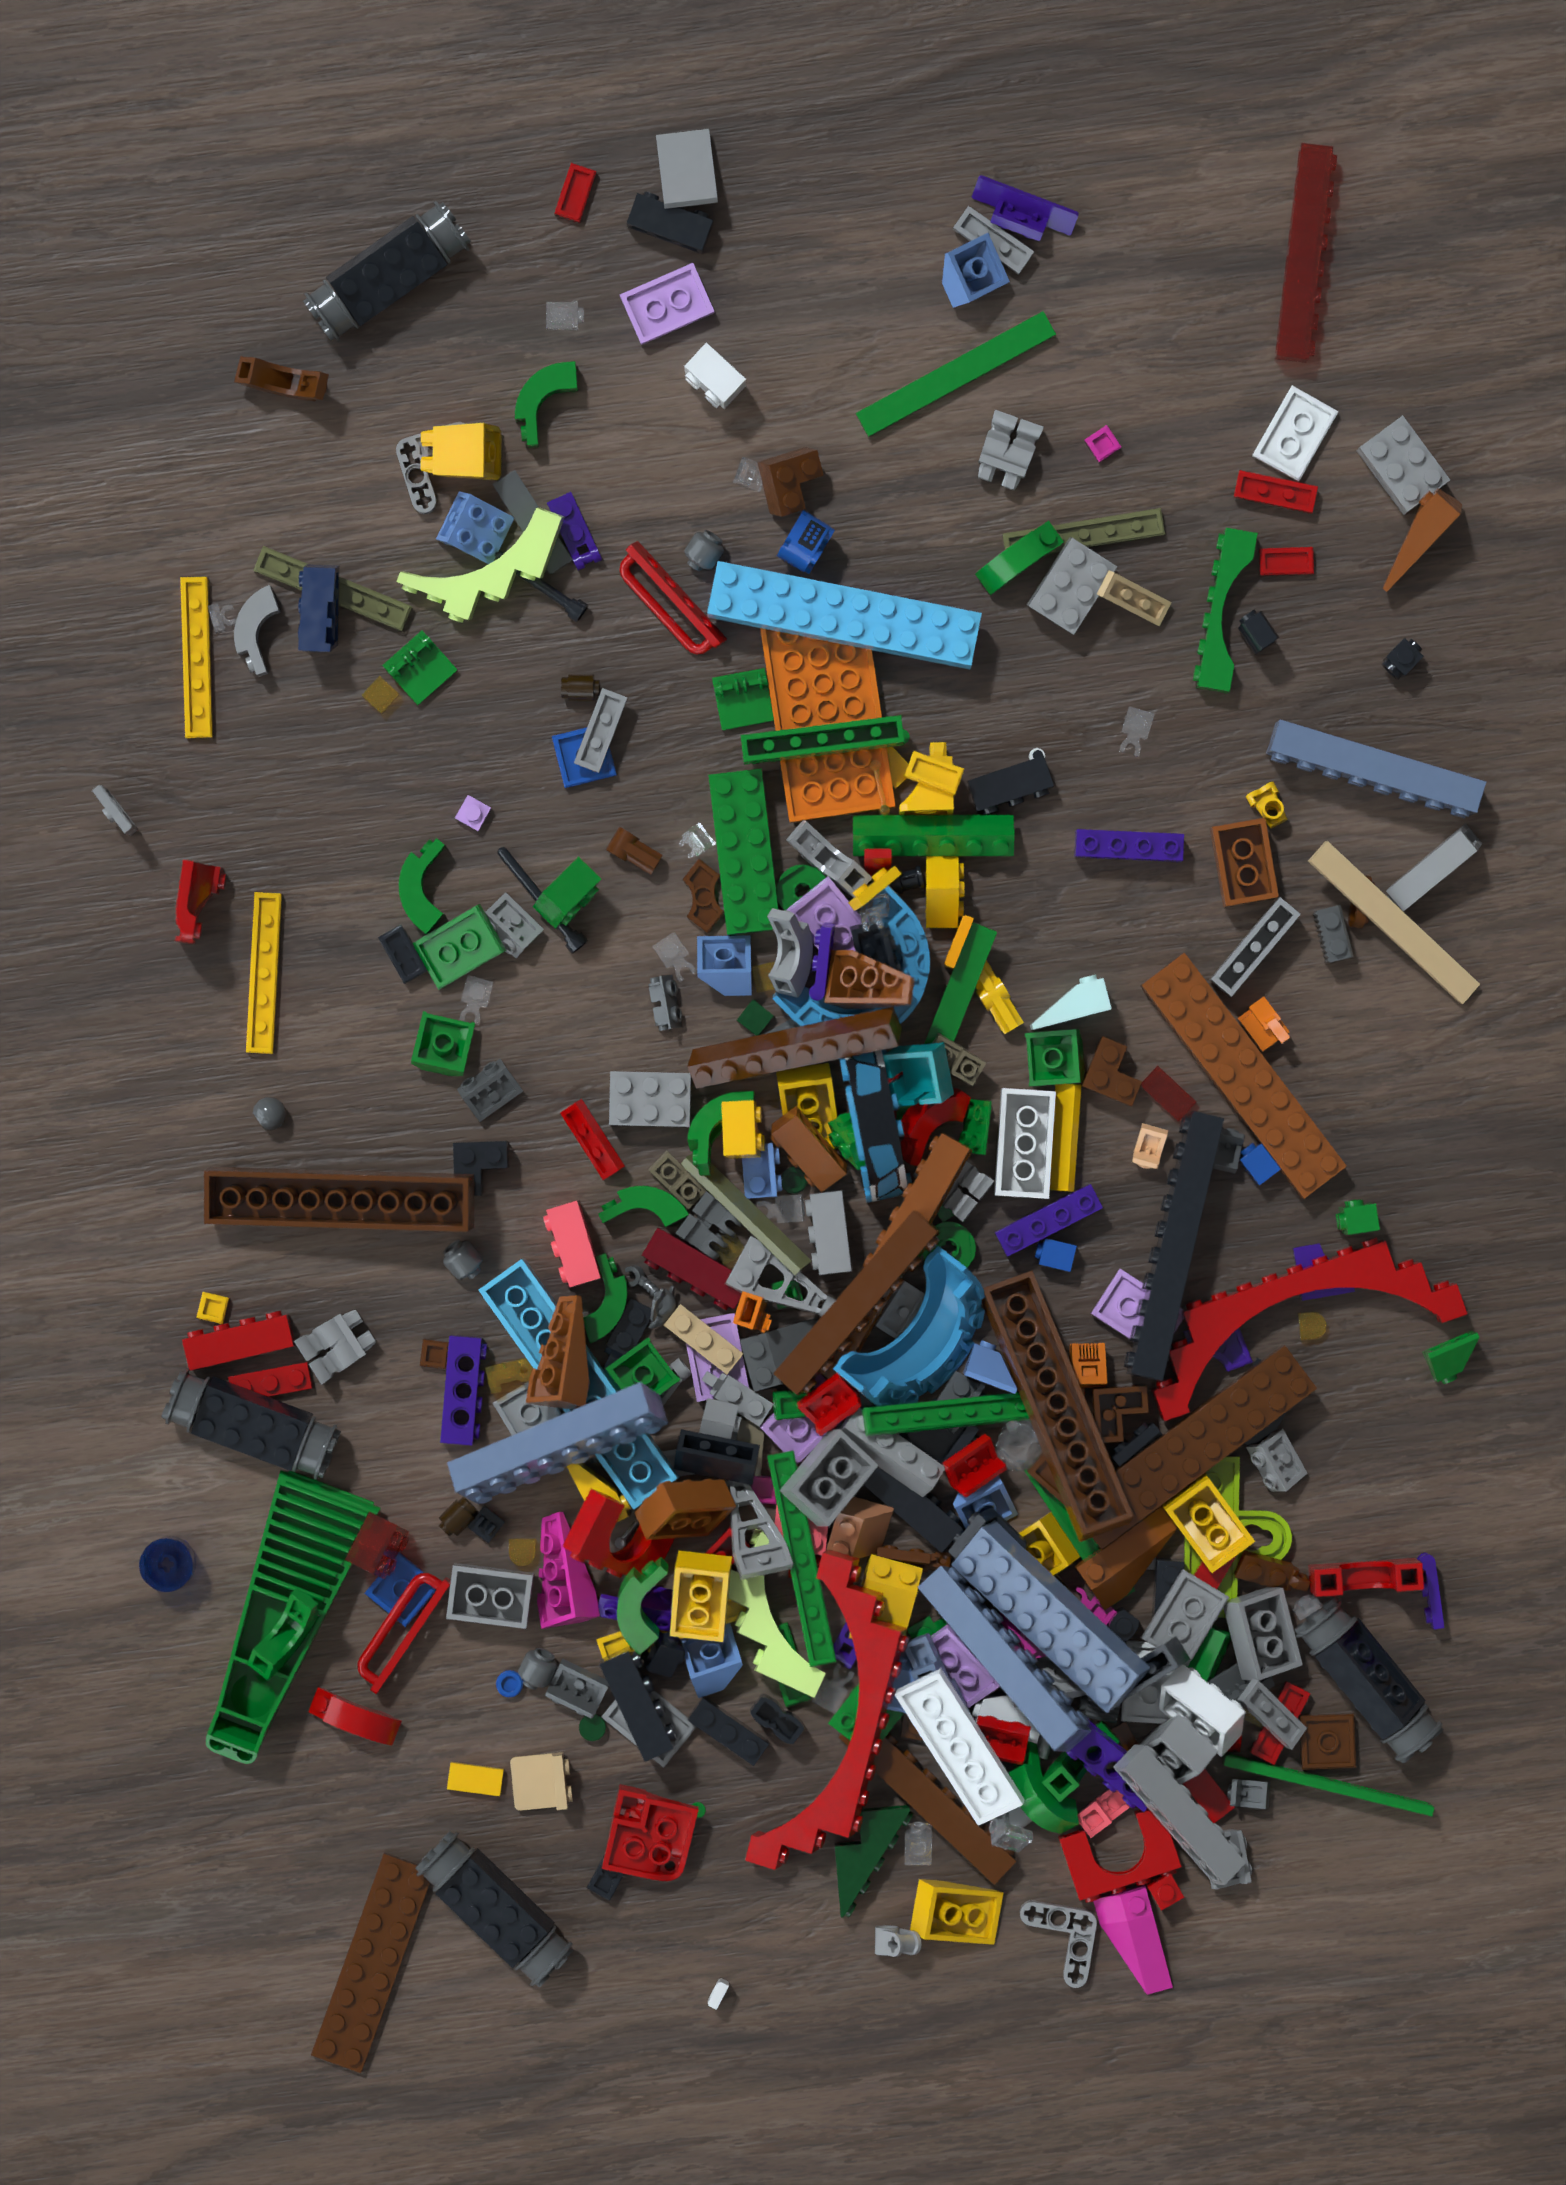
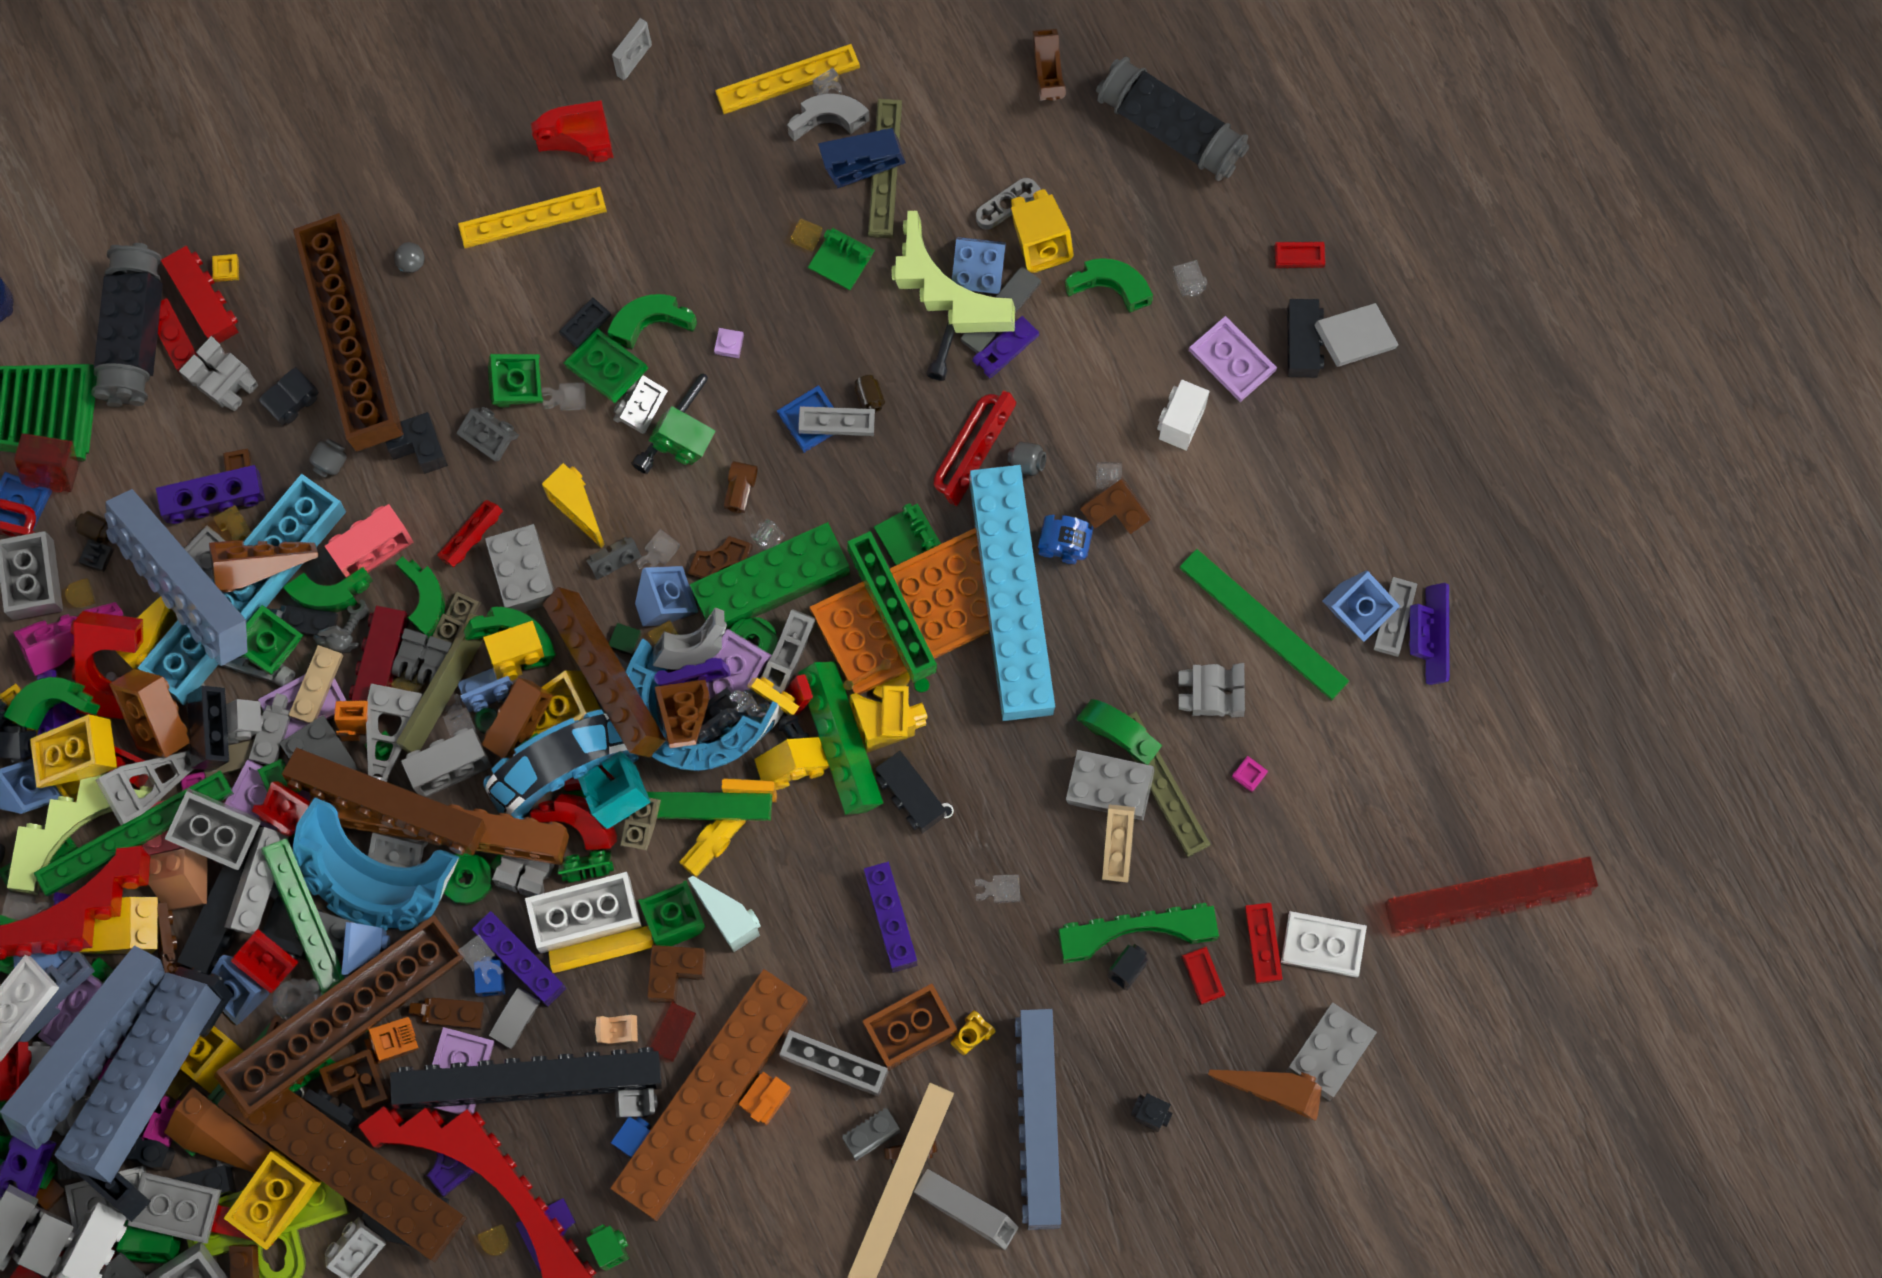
camera: 75 degrees right, 15 degrees down
none -> black brick [259,367,319,426]
none -> reddish brown hinge [409,998,485,1030]
none -> clear plate [458,934,503,984]
none -> light grey slope [489,987,541,1049]
none -> yellow slope [542,463,605,548]

